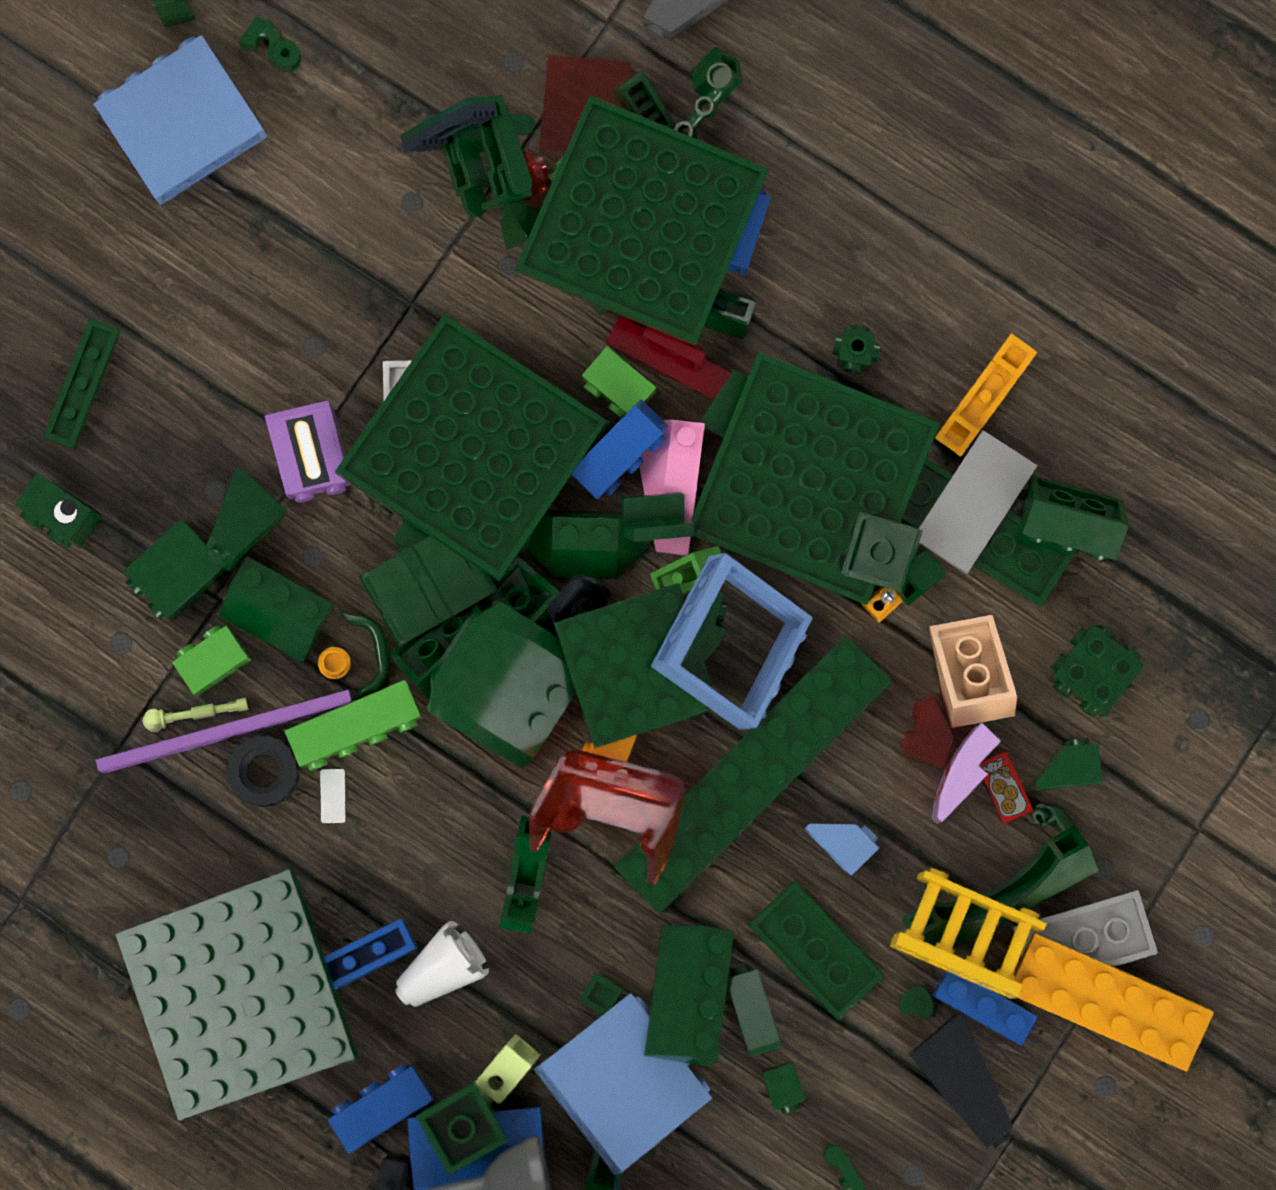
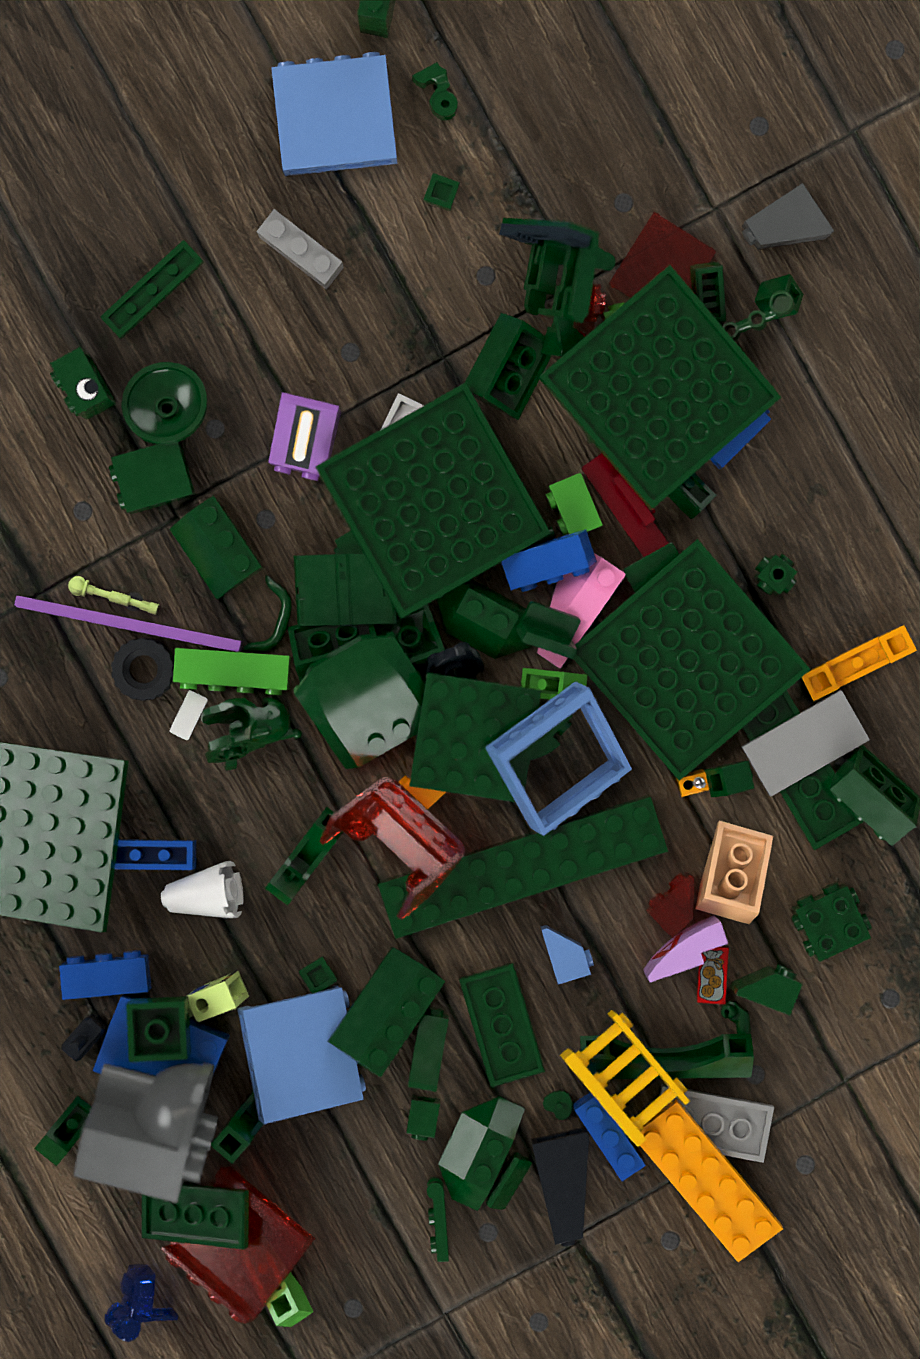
camera: 25 degrees right, 5 degrees up
bright green brick [172,625,252,696] -> none
dark green slope [205,467,287,571] -> none
light orange plate [318,647,351,679] -> none
dark green plate [841,512,923,593] -> none
none -> dark green dish [122,362,208,445]
none -> dark green helmet [201,698,302,771]
none -> light grey brick [257,209,344,290]
none -> dark green plate [423,173,460,211]
none -> dark green wedge [438,1096,525,1211]
none -> dark green slope [465,313,551,420]
none -> dark green slope [486,1151,532,1210]

